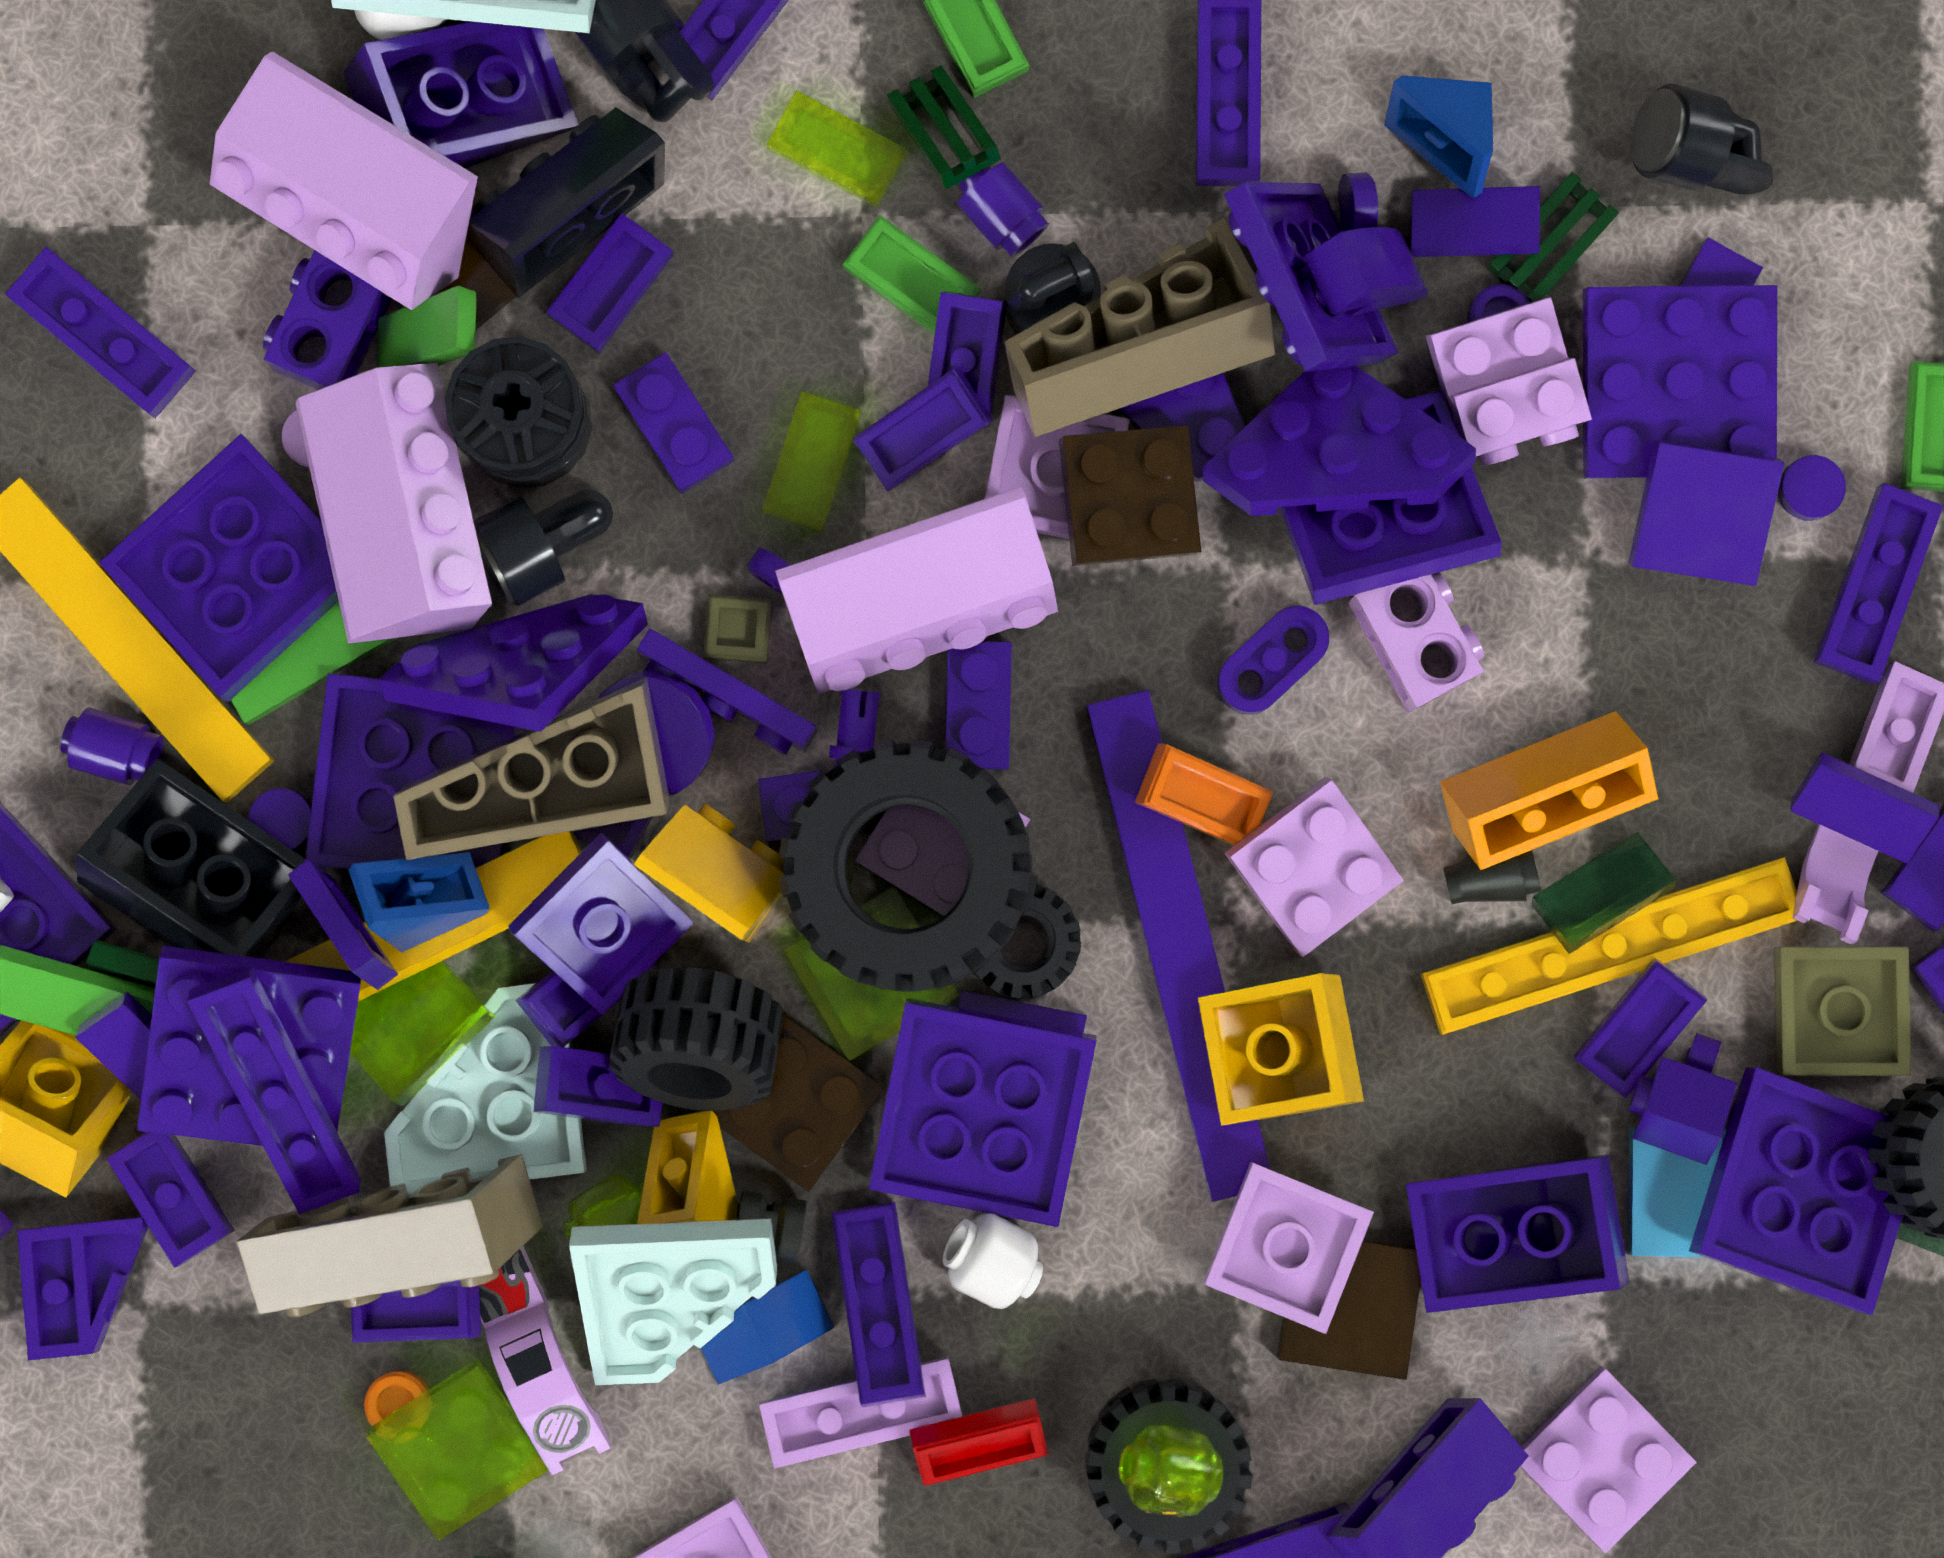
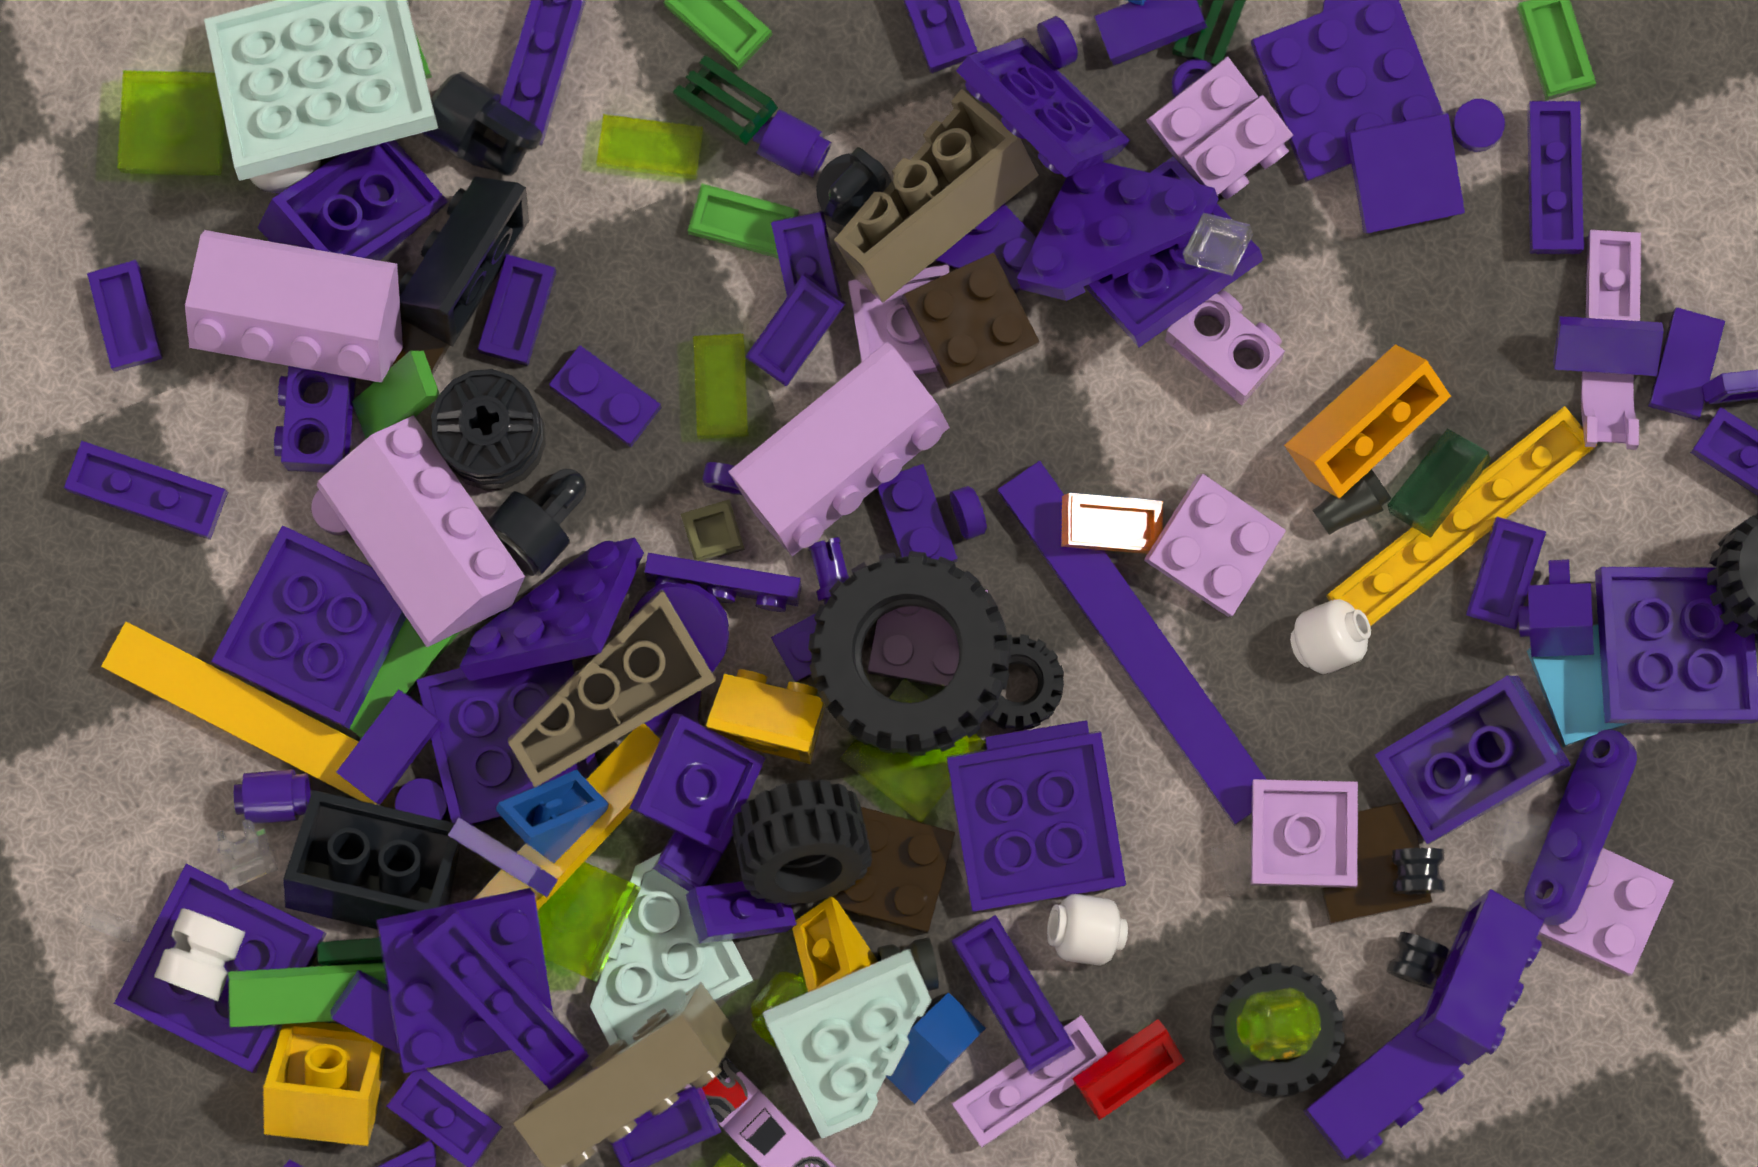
camera: 10 degrees left, 5 degrees down
yellow slope [1198,973,1364,1125] -> none
dark purple plate [1217,606,1329,715] -> none
dark purple slope [1304,227,1429,317] -> none
olive plate [1774,947,1911,1076] -> none
none -> dark purple tile [87,260,163,372]
none -> clear tile [217,819,278,890]
none -> dark purple tile [336,689,442,804]
none -> dark purple tile [950,486,987,540]
none -> clear tile [1183,213,1253,276]
none -> white head [1290,599,1371,674]
none -> black wheel [1387,932,1449,989]
none -> black wheel [1392,848,1446,895]
none -> dark purple plate [1524,729,1637,926]

